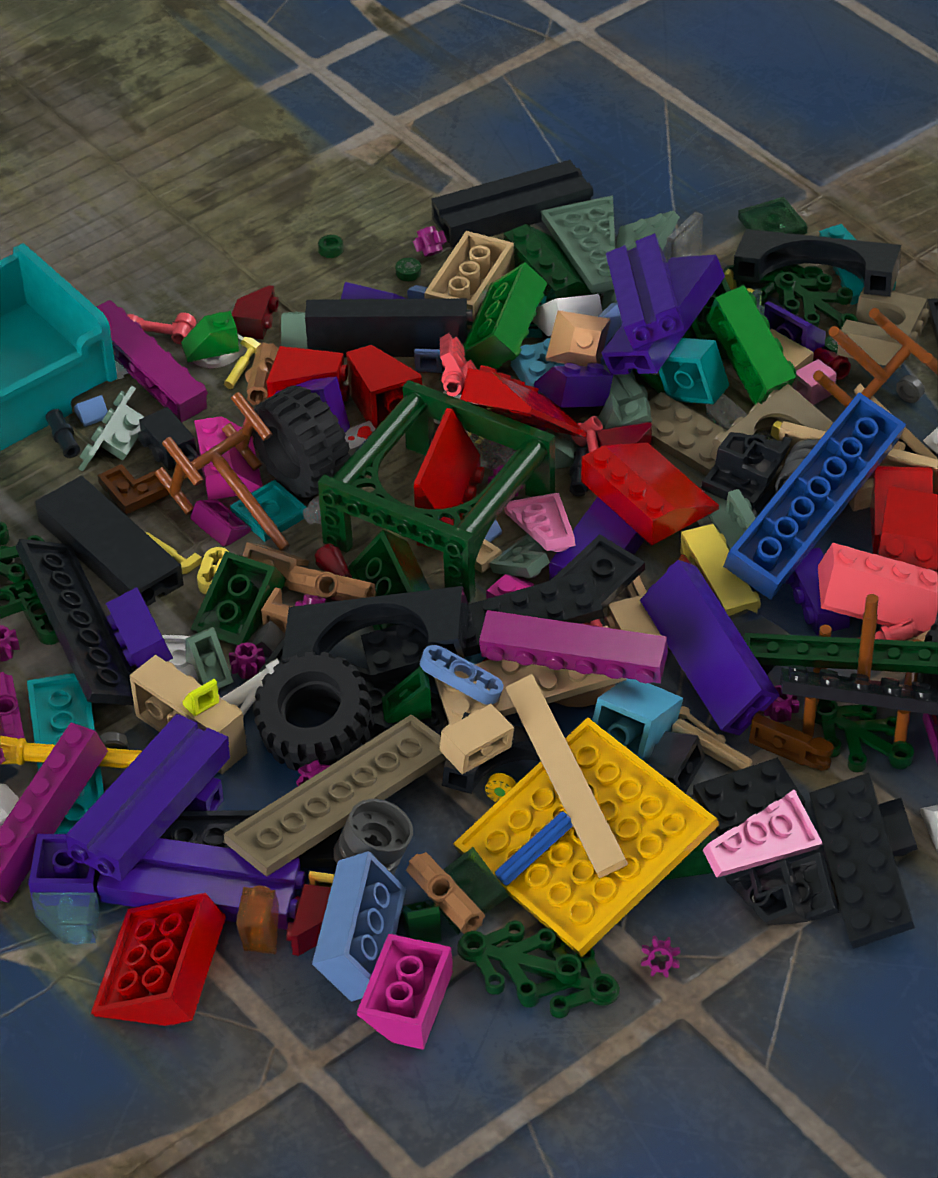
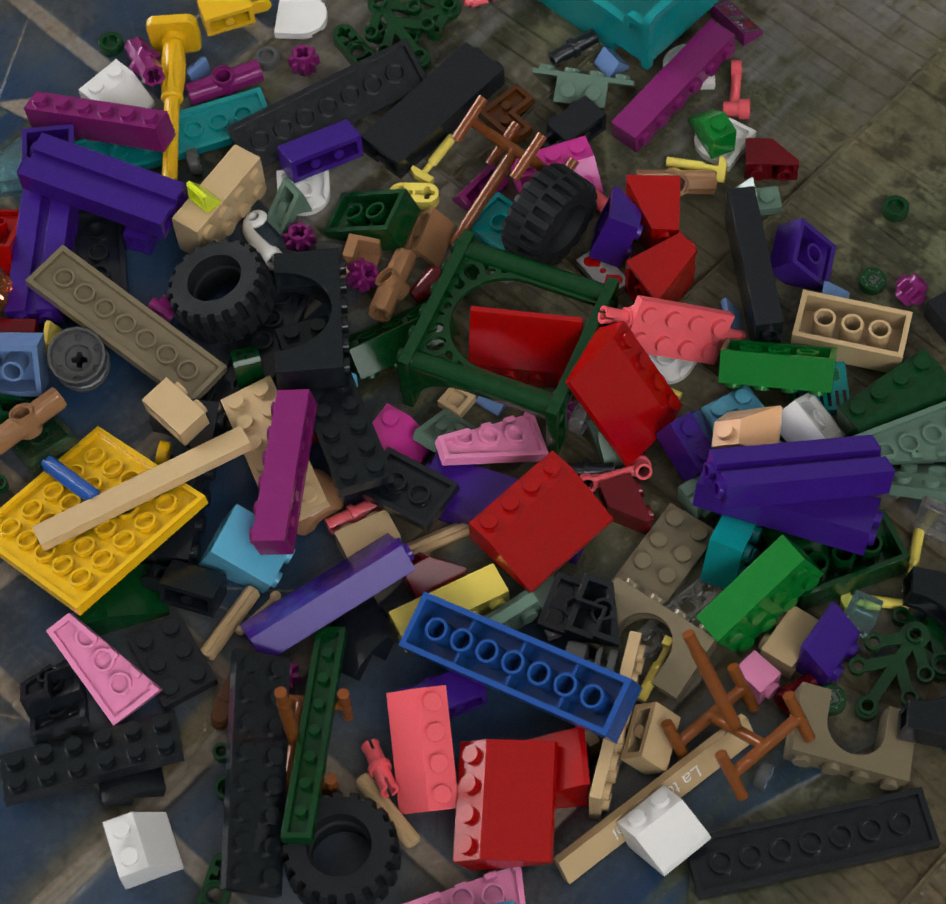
camera: 85 degrees right, 15 degrees up
medium blue beam [420,645,503,705] -> none
sand green slope [598,393,652,430] -> none

